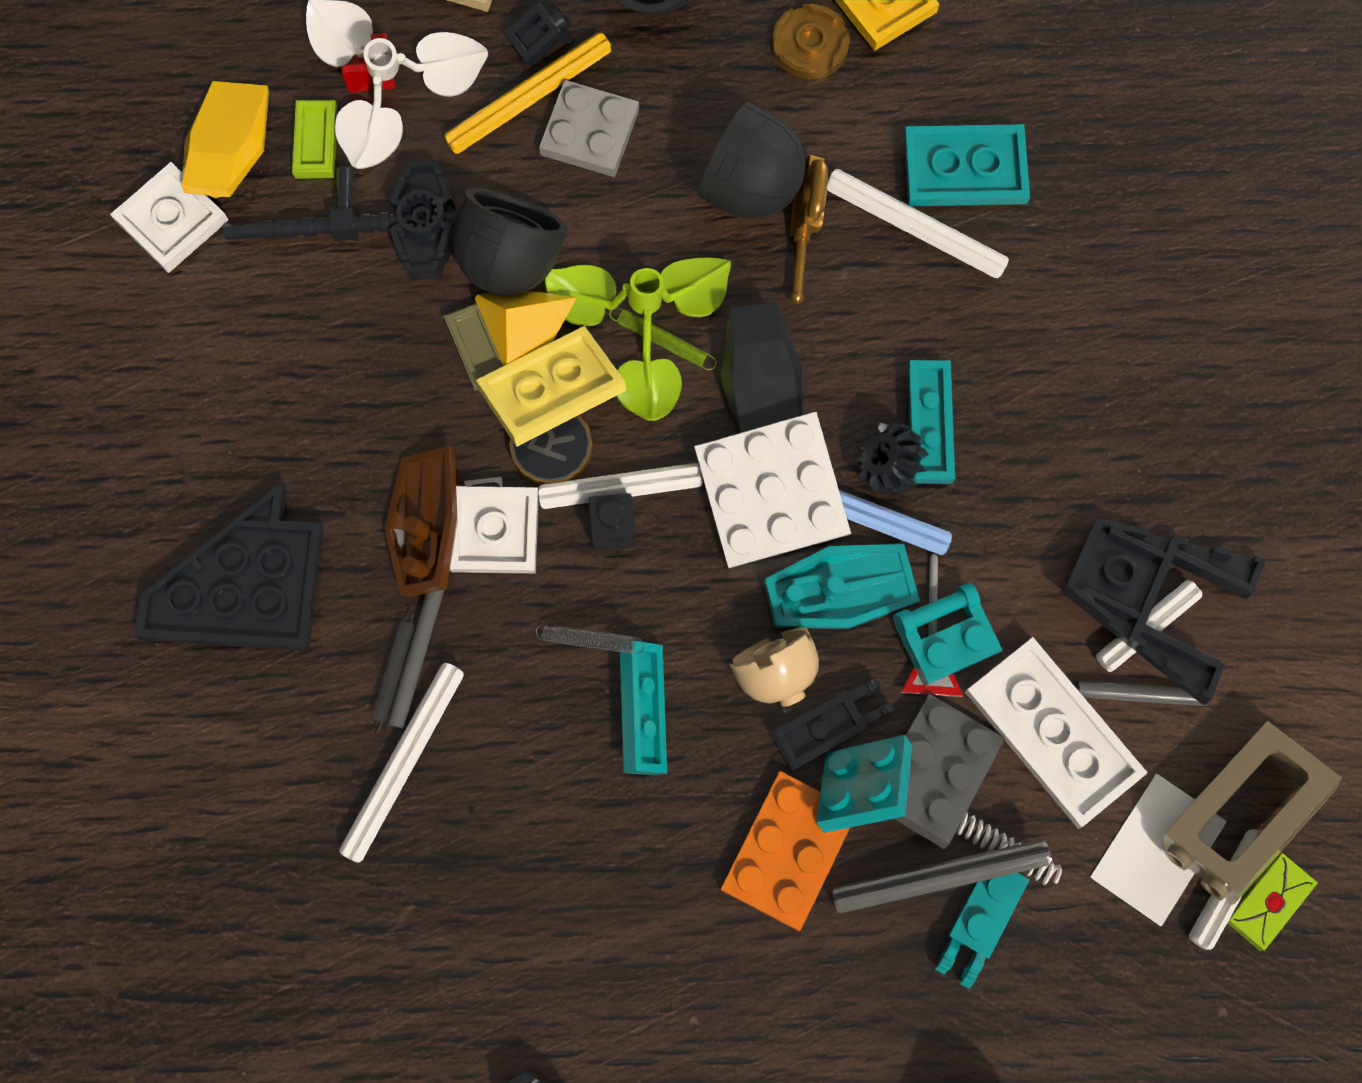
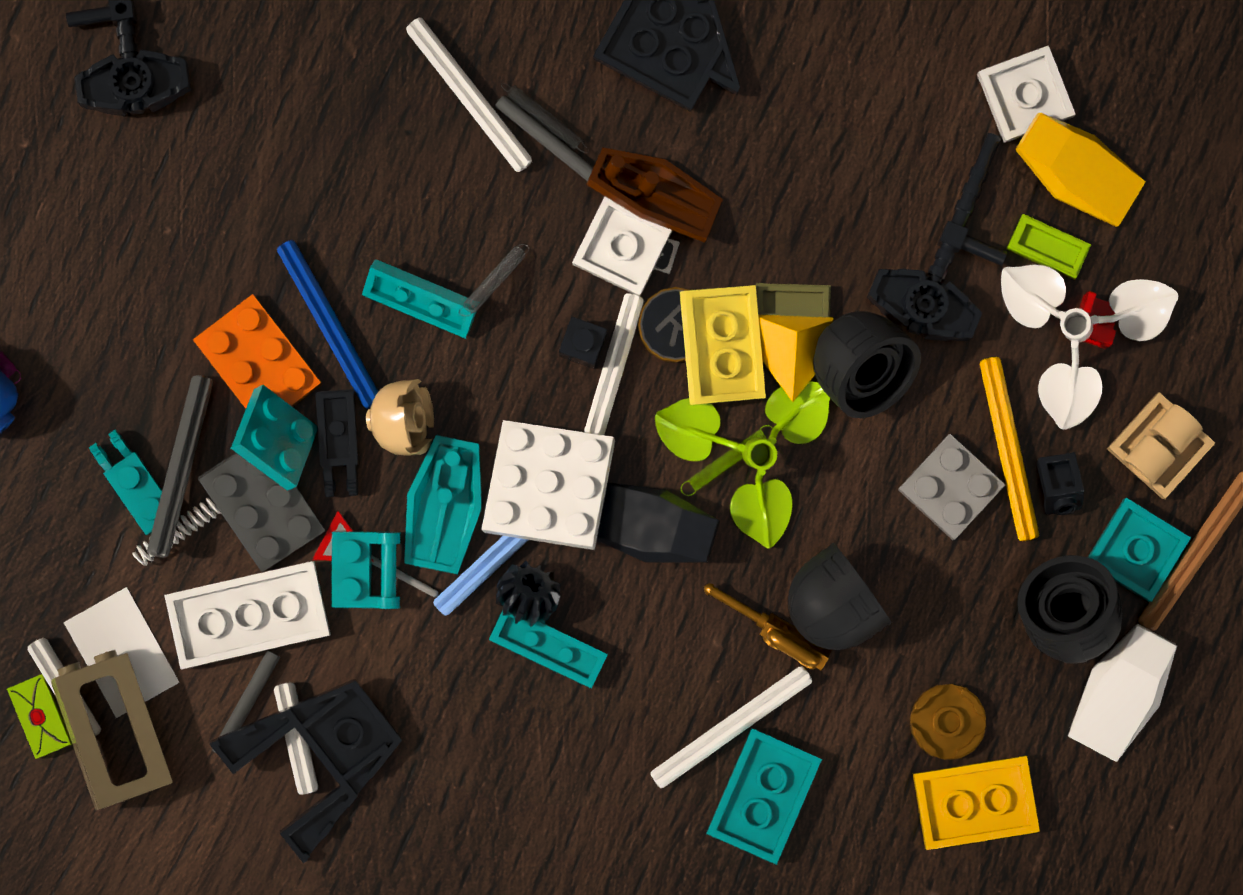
camera: 110 degrees right, 10 degrees up
none -> blue axle [277,240,379,409]

